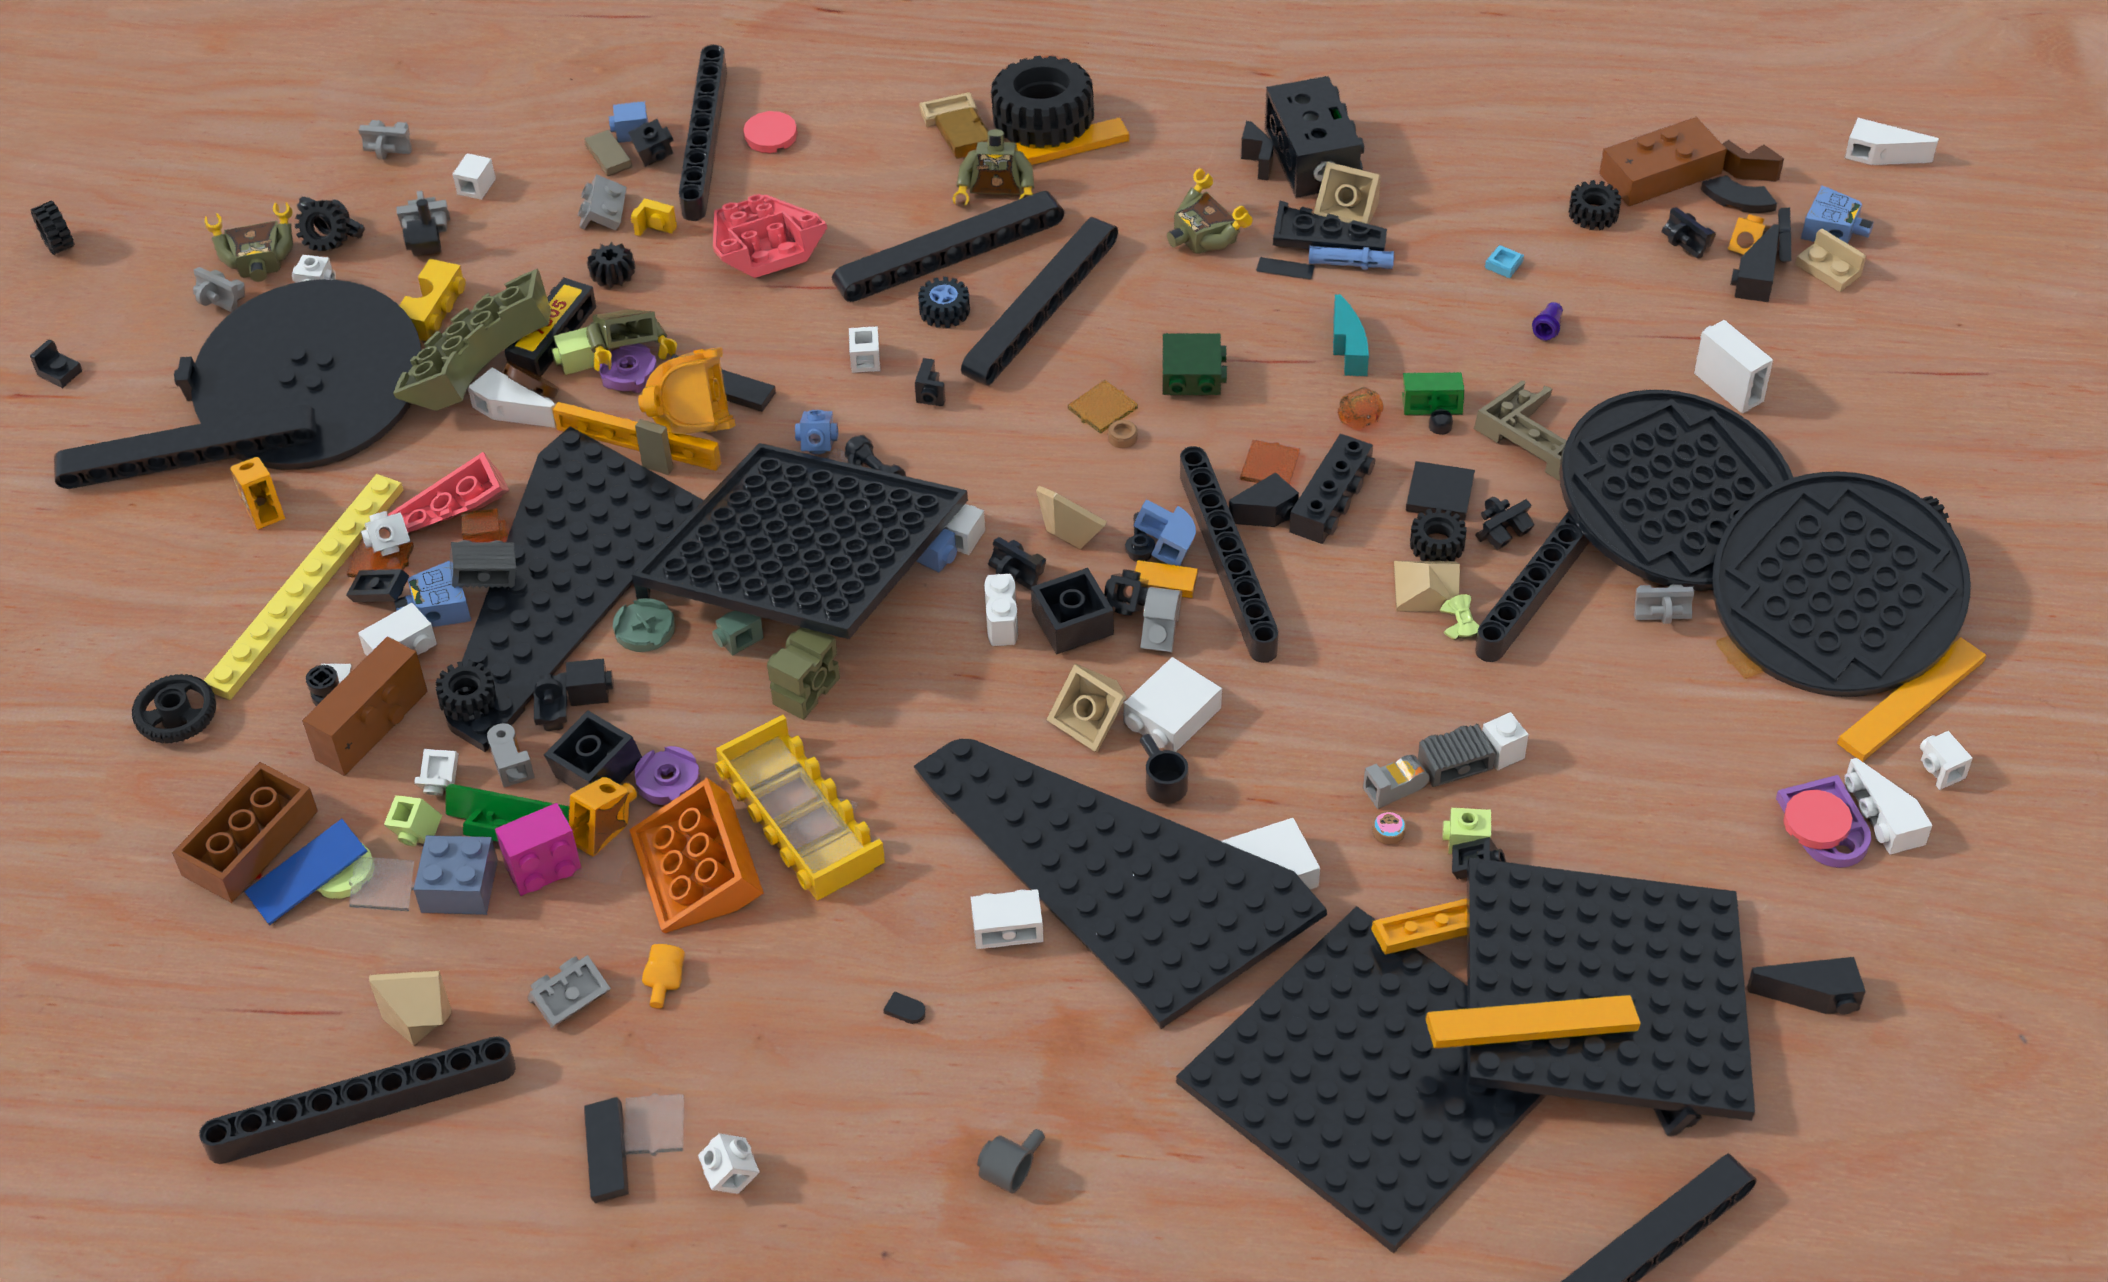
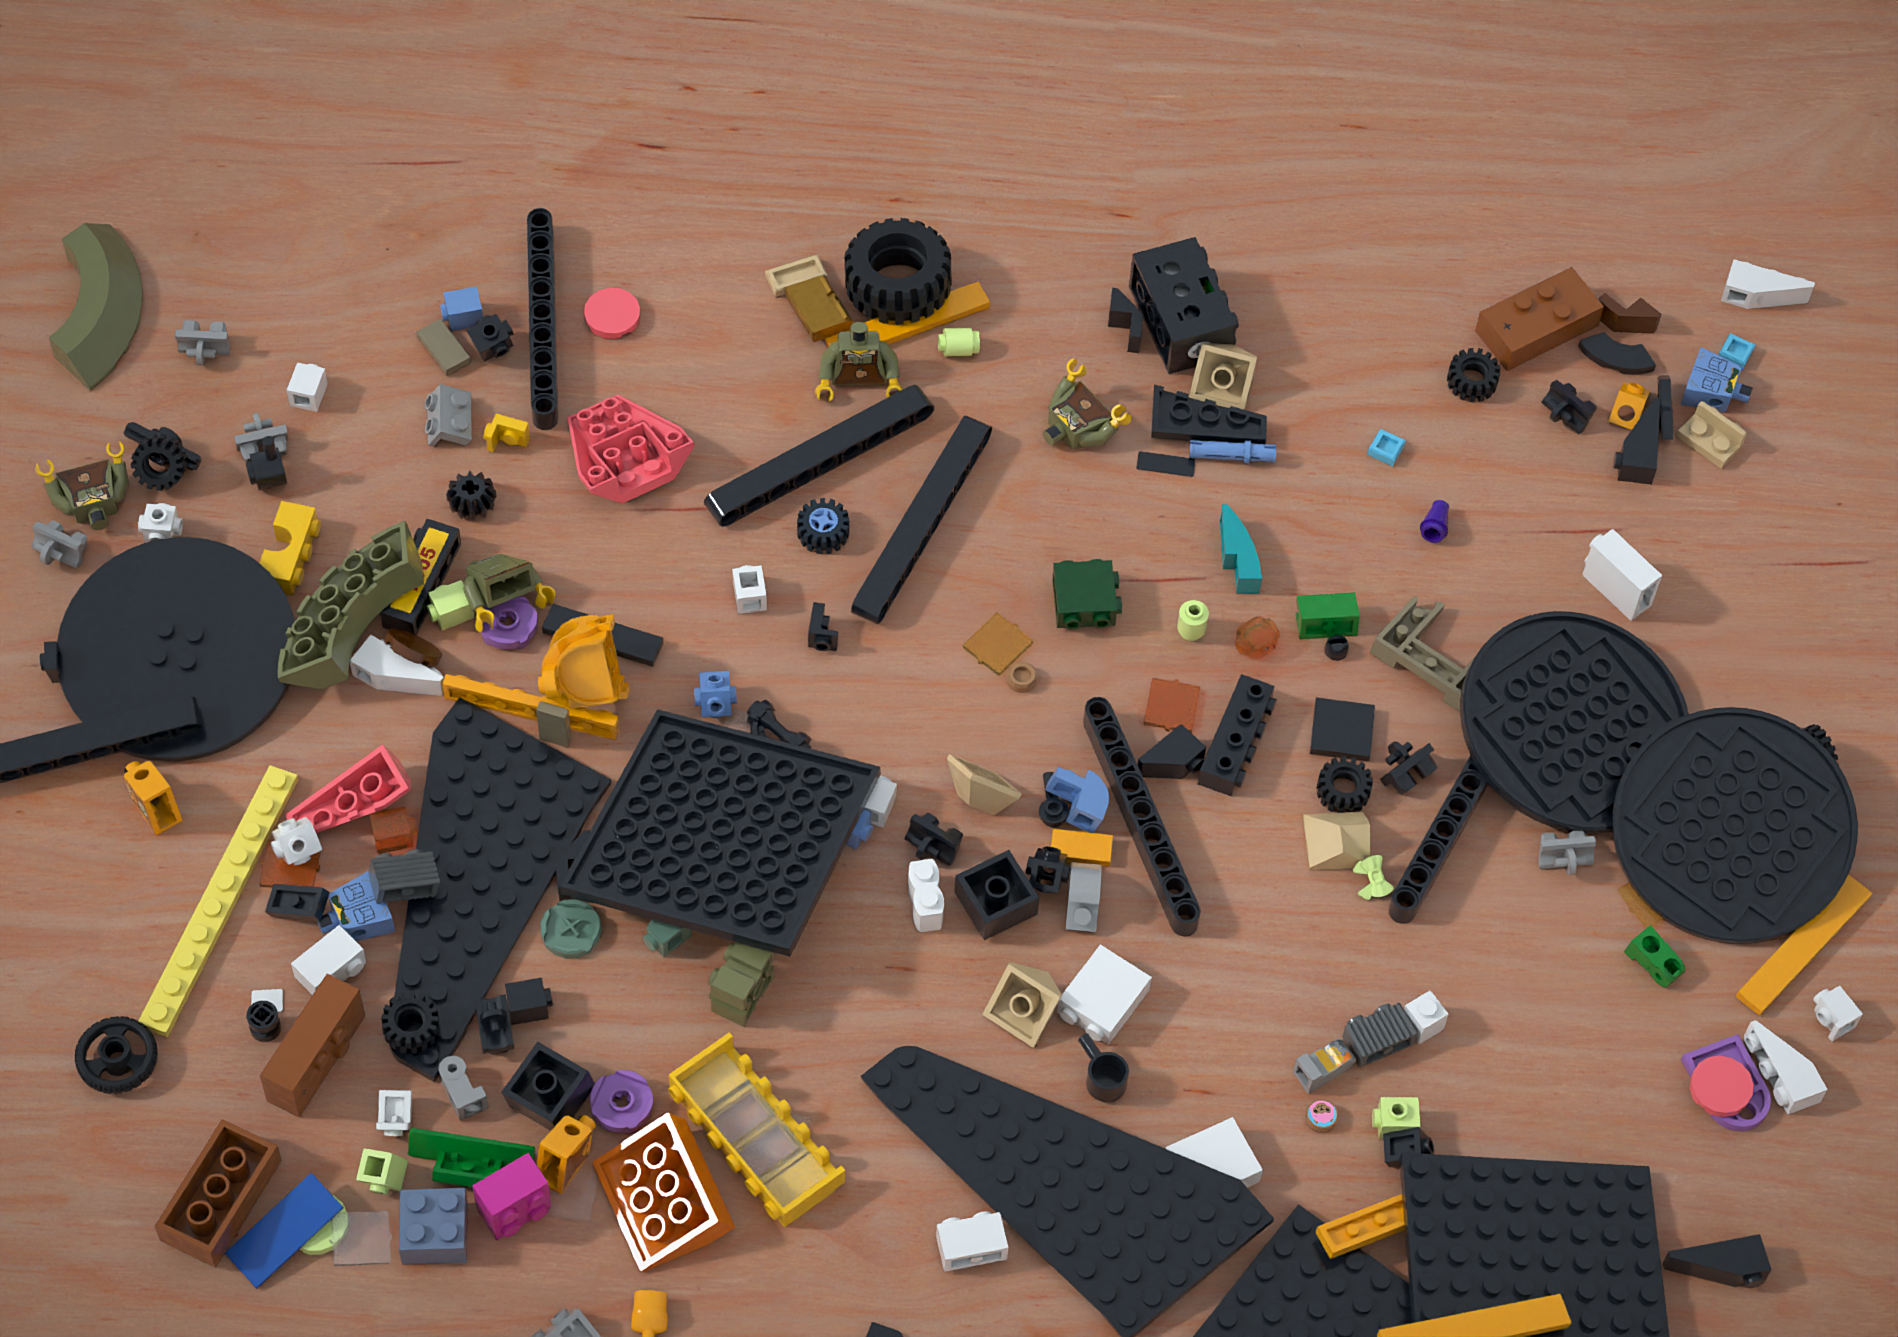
camera: 10 degrees left, 10 degrees up
none -> olive brick [49,223,143,391]
none -> yellowish green brick [938,328,980,357]
none -> yellowish green brick [1177,600,1209,641]
none -> green leg [1624,925,1686,988]
none -> medium azure tile [1719,333,1756,370]

